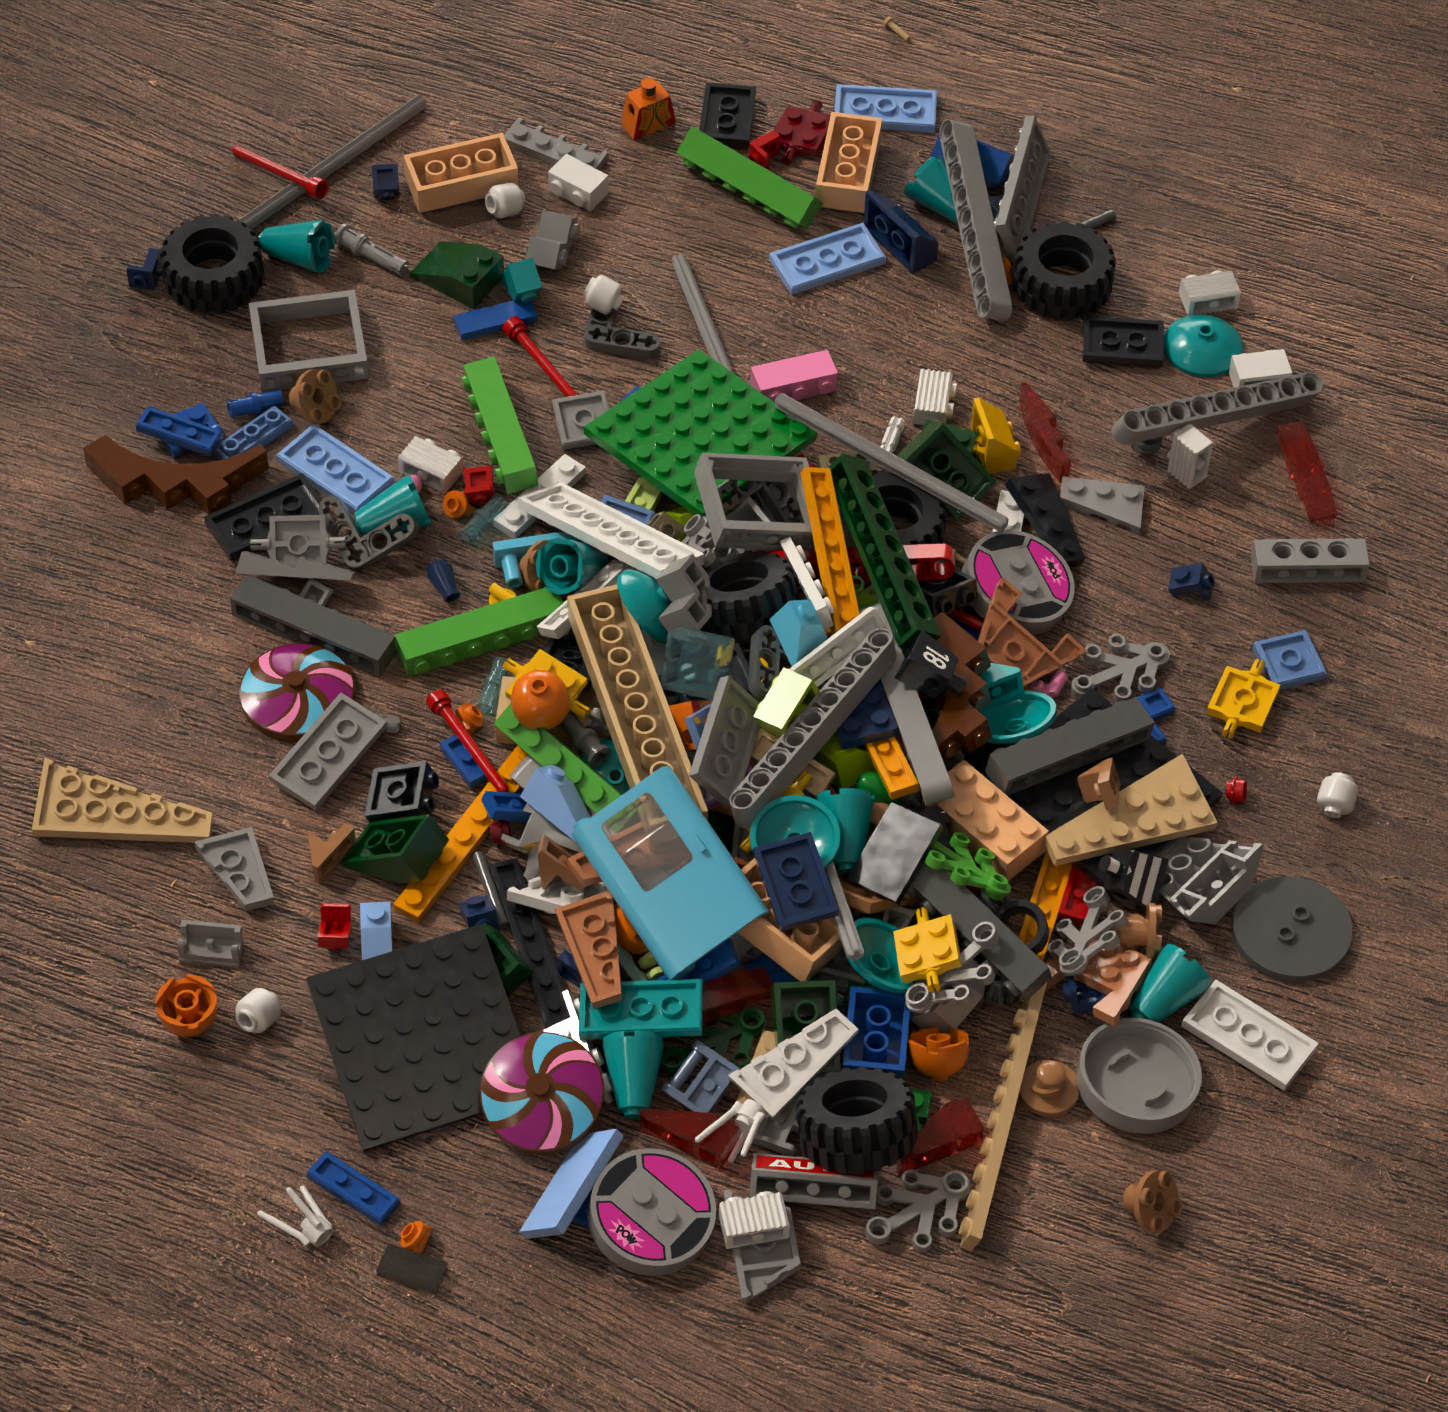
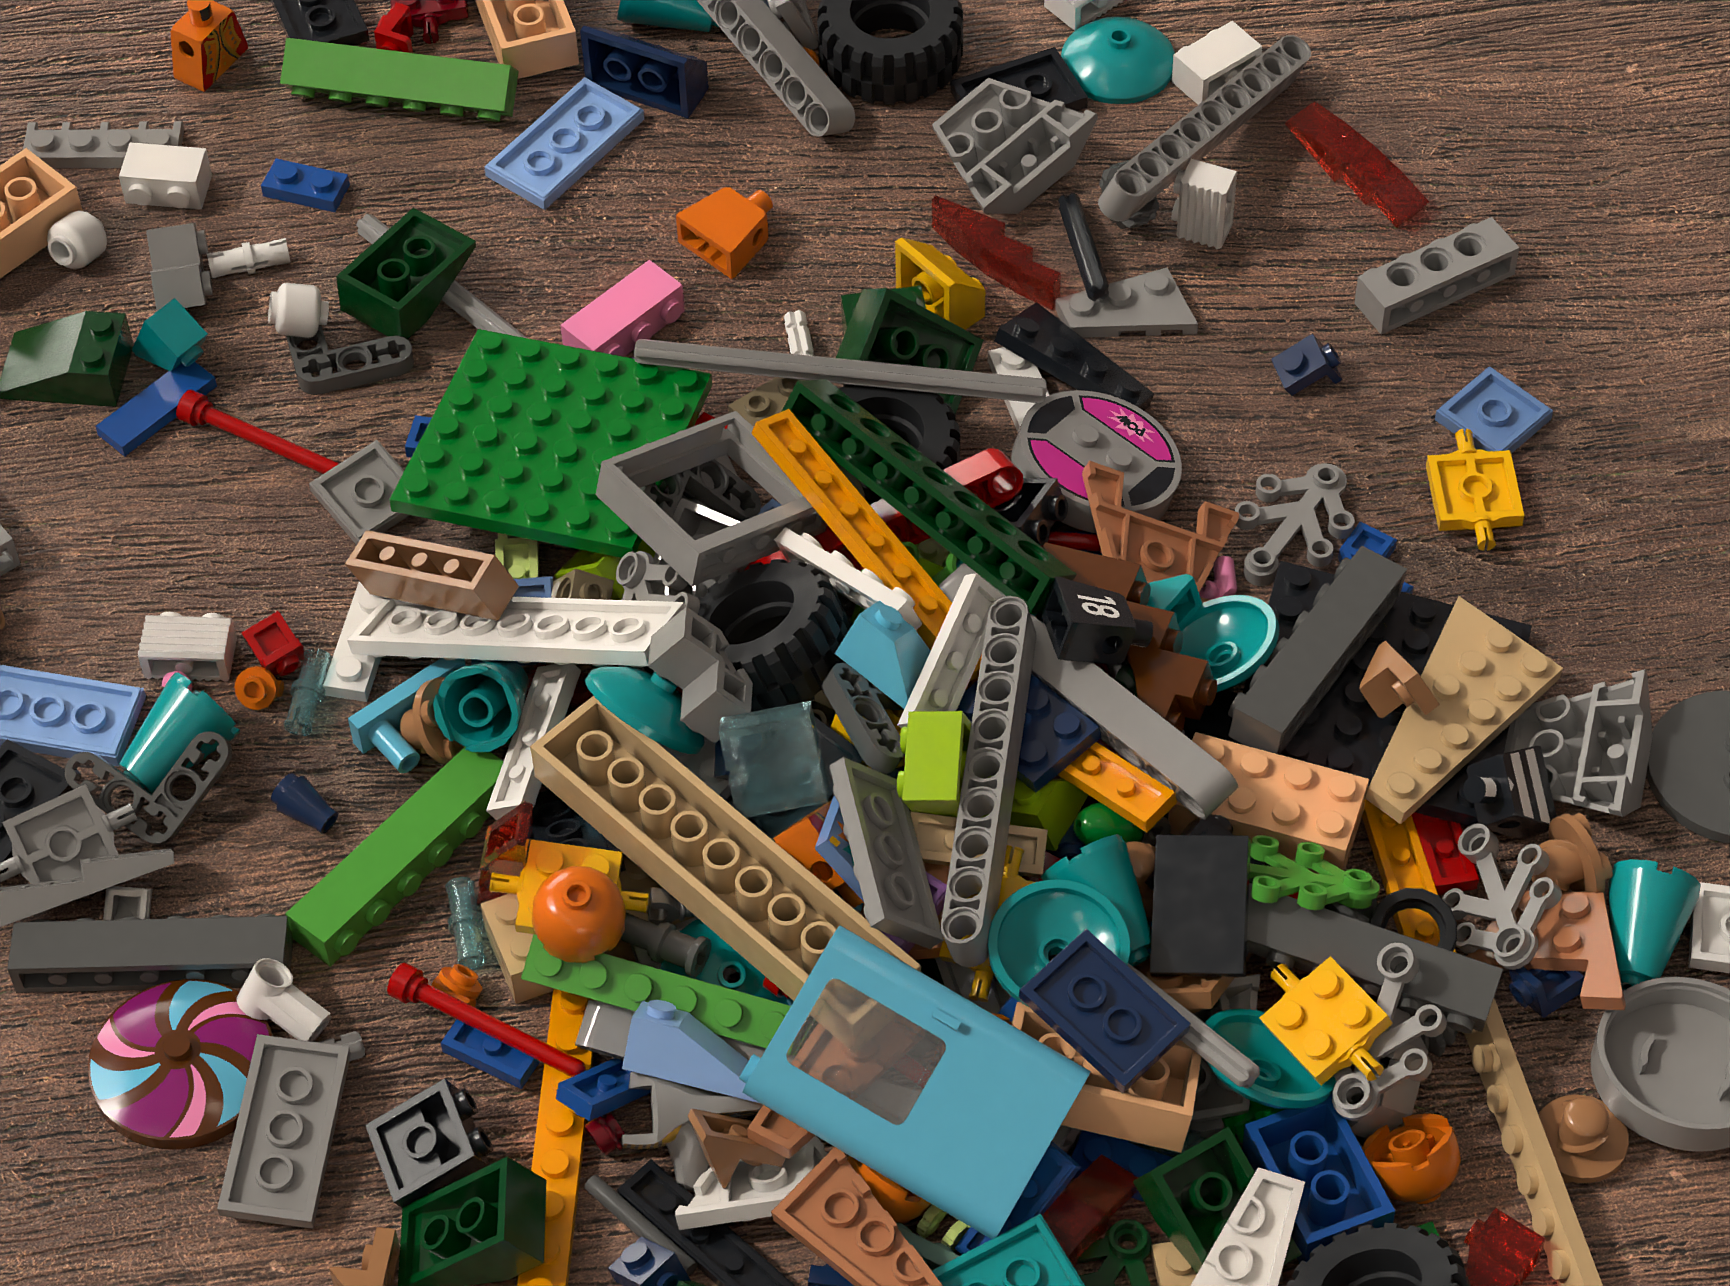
camera: 25 degrees left, 0 degrees up
bright green brick [461,356,539,494] -> none
yellow plate [489,583,516,605] -> none
white brick [913,368,957,425] -> none
red plate [1226,776,1247,805] -> none
white head [1317,773,1359,818] -> none
none -> white pin [207,238,291,279]
none -> white piece [237,958,332,1042]
none -> blue plate [261,158,350,212]
none -> dark green slope [336,207,476,340]
none -> medium nougat brick [345,530,519,621]
none -> clear red slope [477,801,533,905]
none -> orange torso [676,187,773,279]
none -> light grey wedge [932,78,1098,214]
none -> black axle [1058,193,1109,301]

